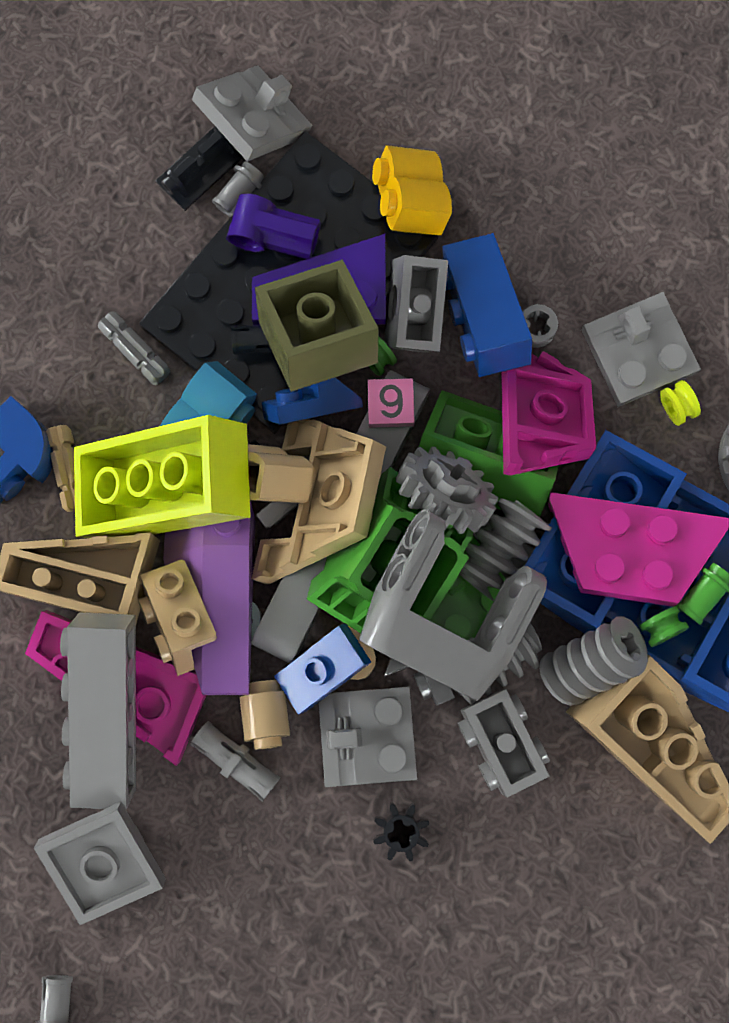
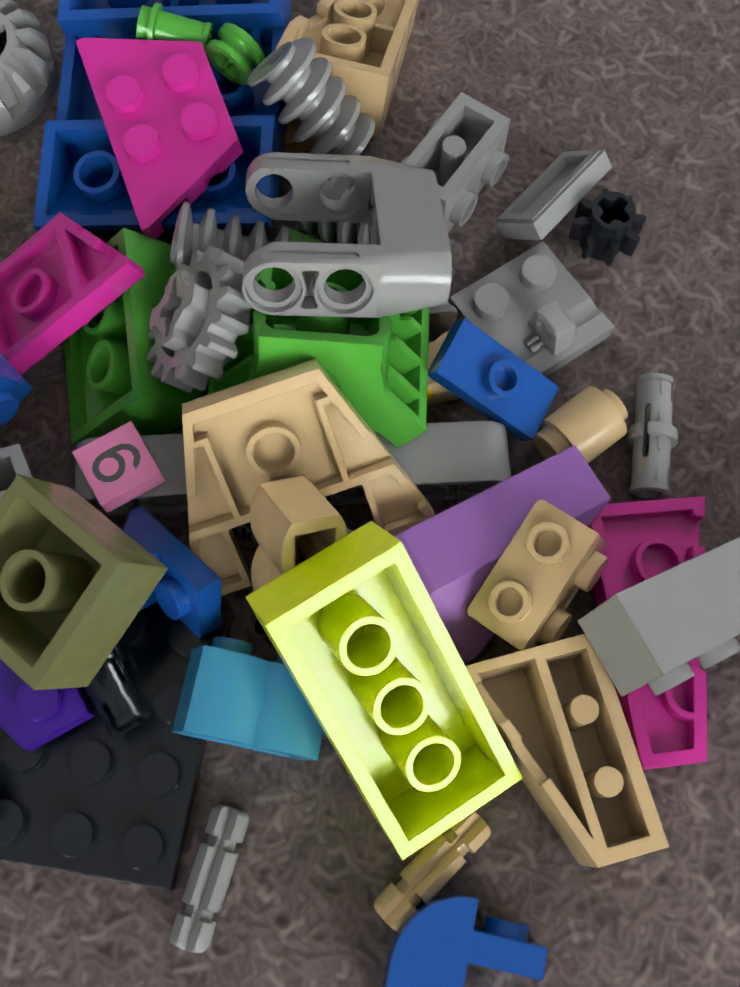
camera: 125 degrees left, 10 degrees down
none -> light grey tile [495,149,612,240]

